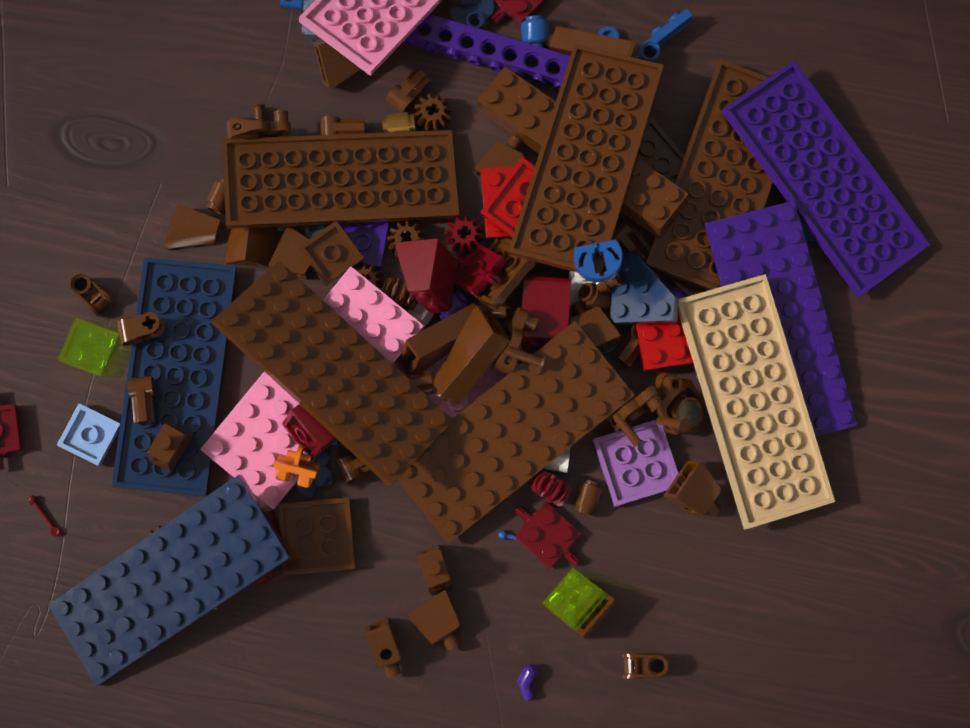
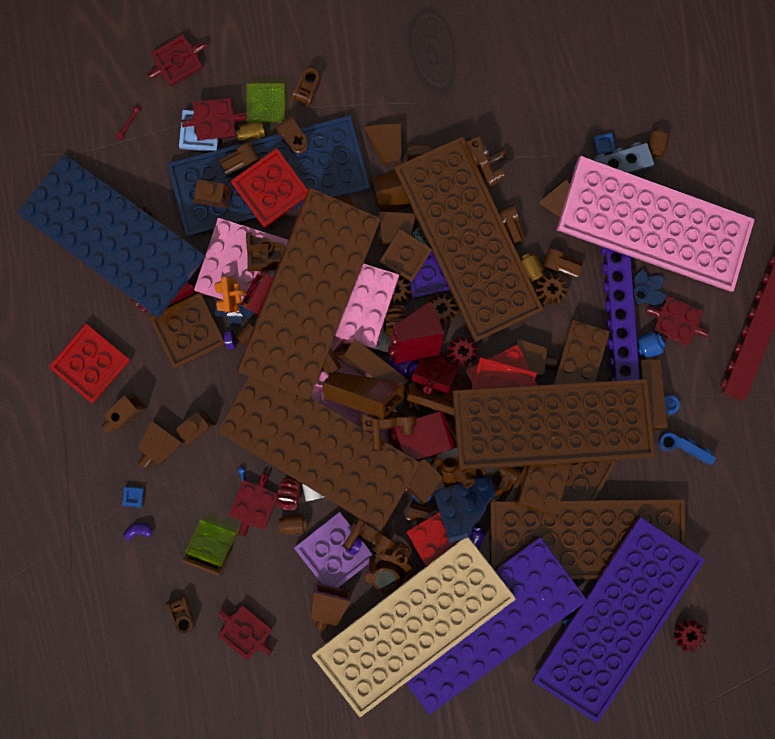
camera: 70 degrees right, 5 degrees up
blue piece [574,240,622,283] -> none
none -> red plate [49,324,131,404]
none -> blue tile [122,486,144,507]
none -> dark red plate [181,98,247,141]
none -> dark red plate [217,605,273,661]
none -> dark purple tile [224,330,236,350]
none -> red plate [230,148,308,228]
none -> pearl gold brick [236,121,265,143]
none -> reddish brown slope [246,232,285,272]
none -> dark purple tile [345,536,362,555]
none -> dark red gear [673,619,707,653]

